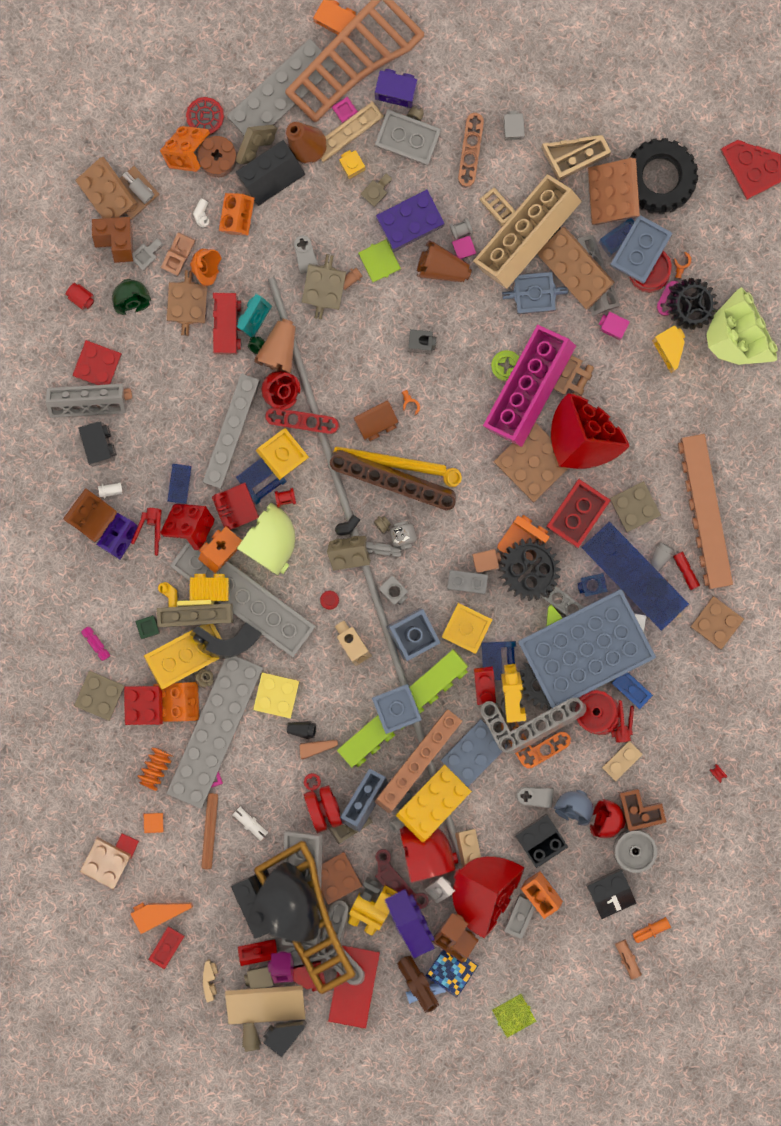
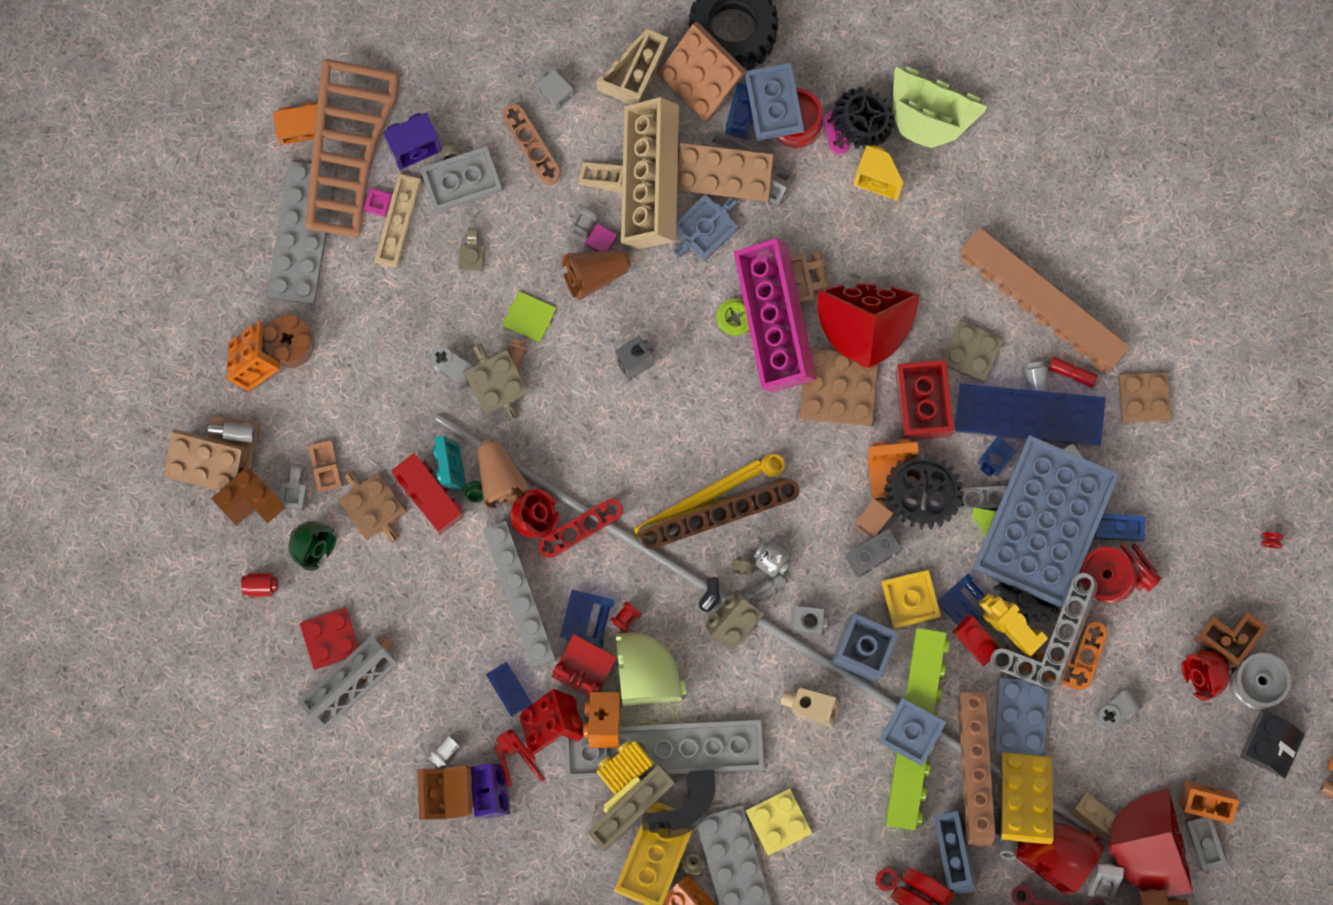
camera: 45 degrees left, 10 degrees down
black brick [78,421,117,467] -> none
dark green plate [135,615,160,639] -> none
yellow arm [158,582,178,607] -> none
tile [186,97,224,135] -> none
orange piece [190,249,221,286] -> none
white arm [193,198,209,227] -> none
orange brick [219,193,254,236] -> none
dark tan plate [235,125,278,165] -> none
black slope [236,140,305,206] -> none
yellow plate [255,428,309,480] -> none
dark orange cone [286,122,327,164] -> none
black cone [287,721,316,740] -> none
nougat slope [299,740,338,759] -> none
red plate [320,591,339,610] -> none
yellow brick [339,150,366,179] -> none
dark orange slope [354,400,399,442] -> none
dark purple brick [376,190,445,252] -> none
orange piece [402,390,420,416] -> none
black slope [514,814,568,868] -> none
sand blue cylinder [554,790,593,826] -> none
dark pink brick [598,311,630,340] -> none
tan plate [602,741,643,781] -> none
orange piece [673,252,691,279] -> none

